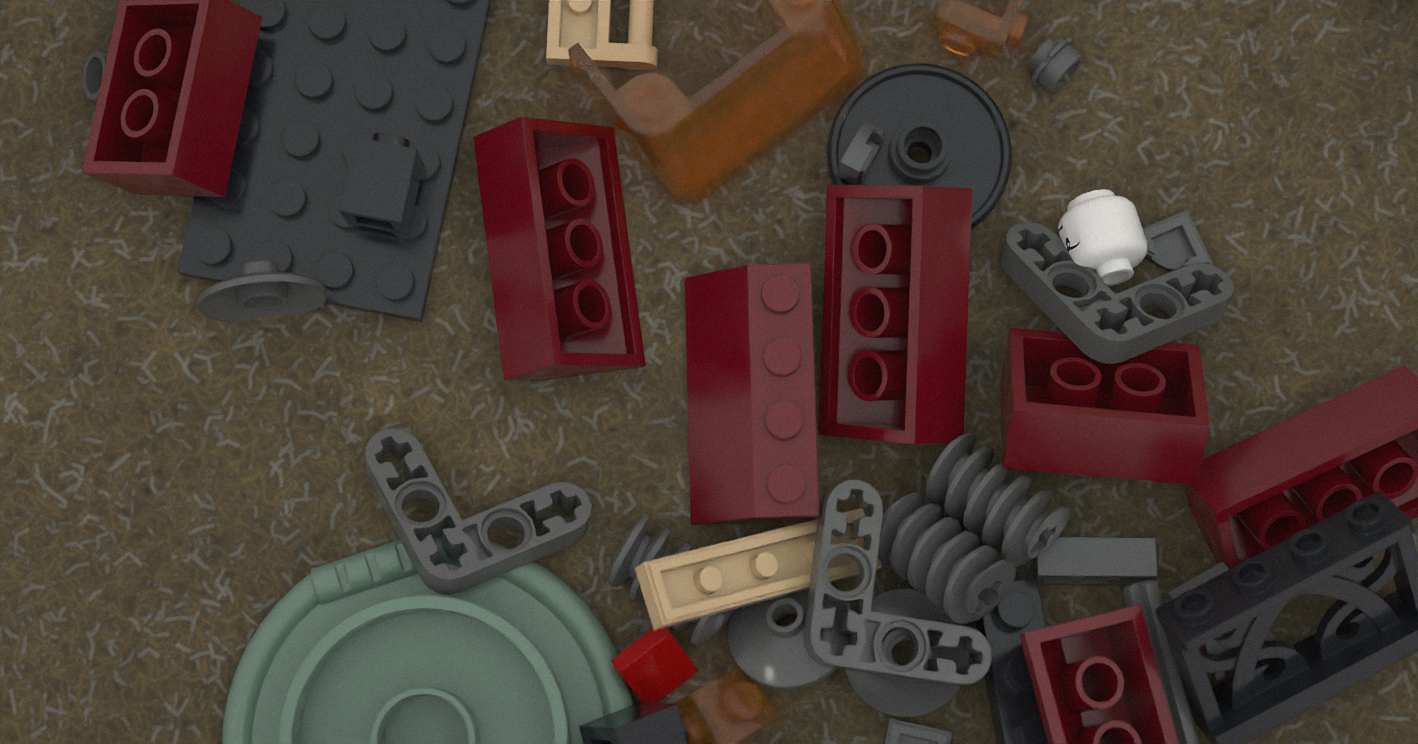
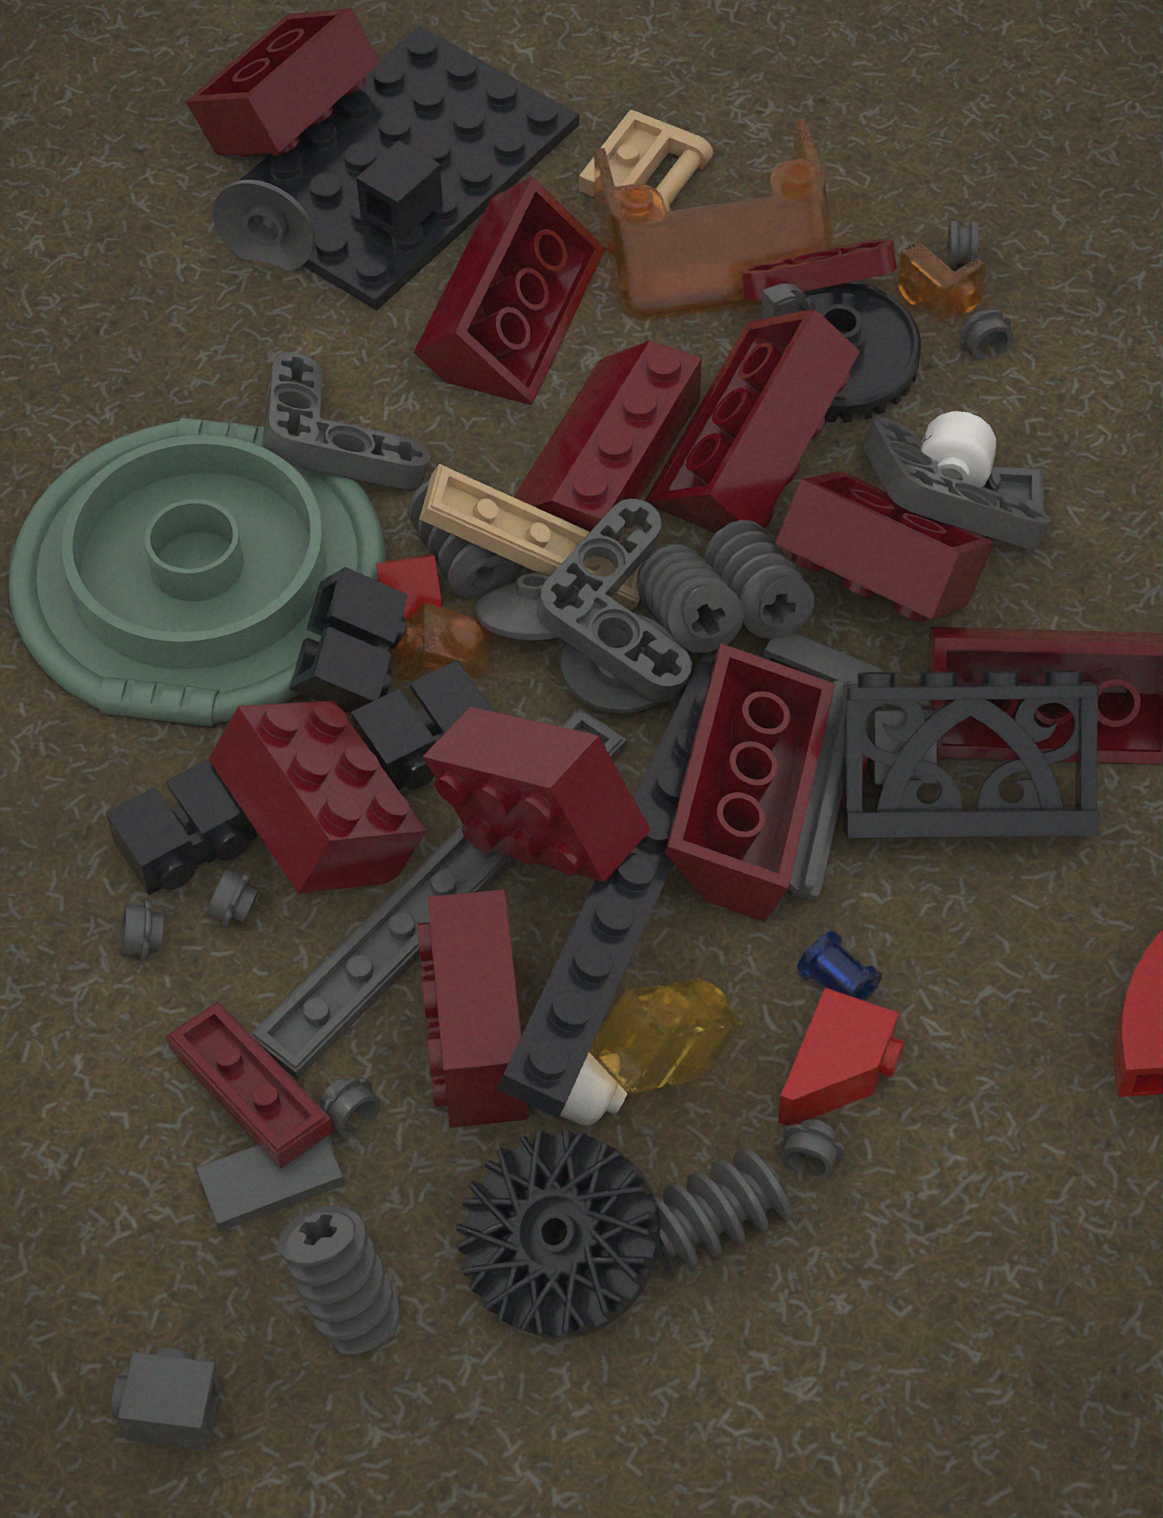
camera: 30 degrees right, 25 degrees down
none -> dark red beam [739,239,897,301]

